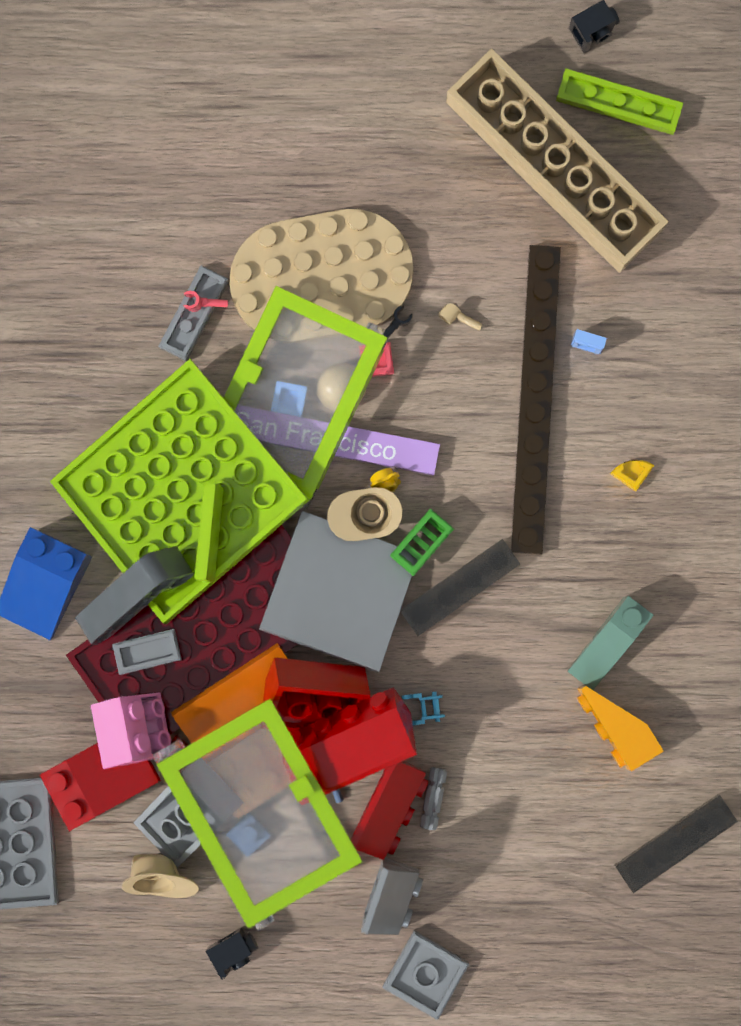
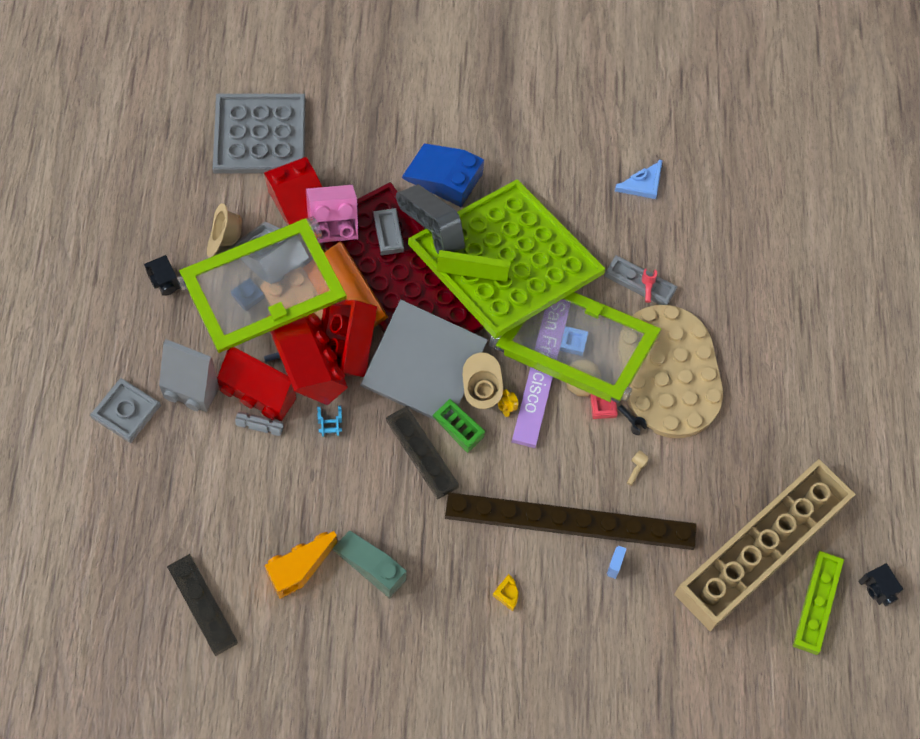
camera: 80 degrees right, 20 degrees down
none -> light blue tile [615,160,663,199]

